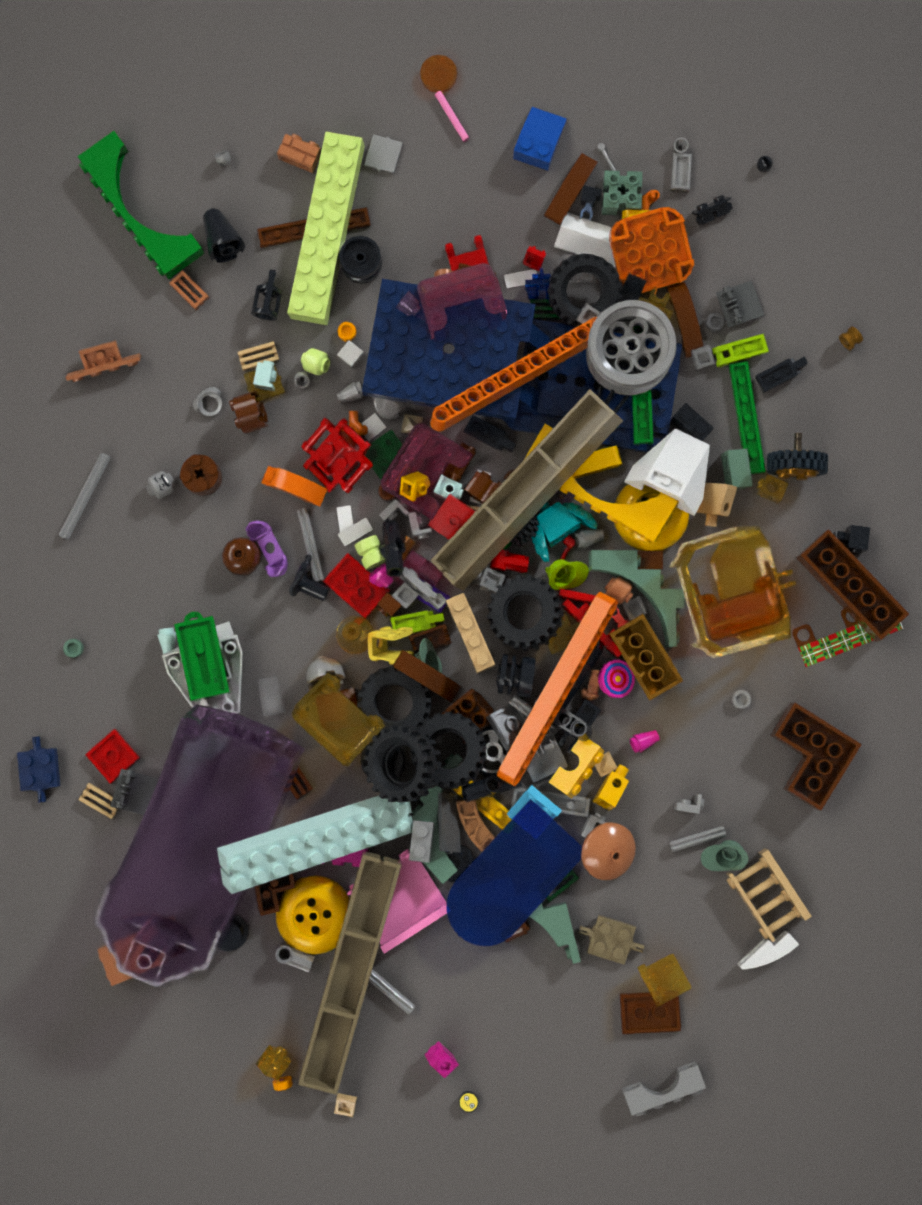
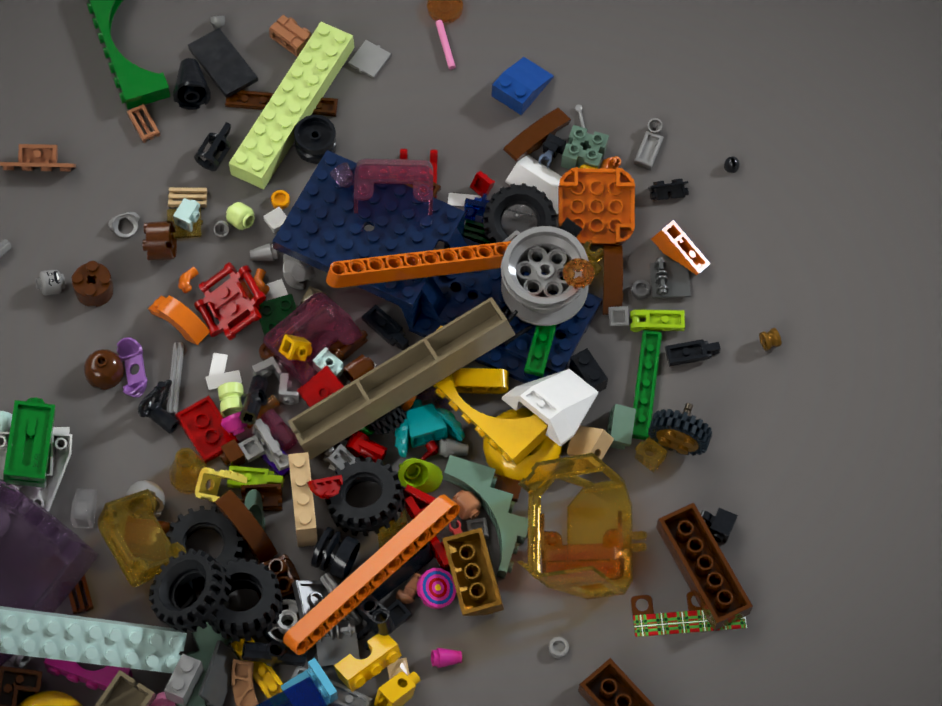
camera: 10 degrees right, 20 degrees down
none -> orange arm [178,267,199,293]
none -> black tile [188,28,258,98]
none -> red plate [307,475,343,499]
none -> clear orange gear [563,258,595,289]
none -> orange slope [651,220,710,275]

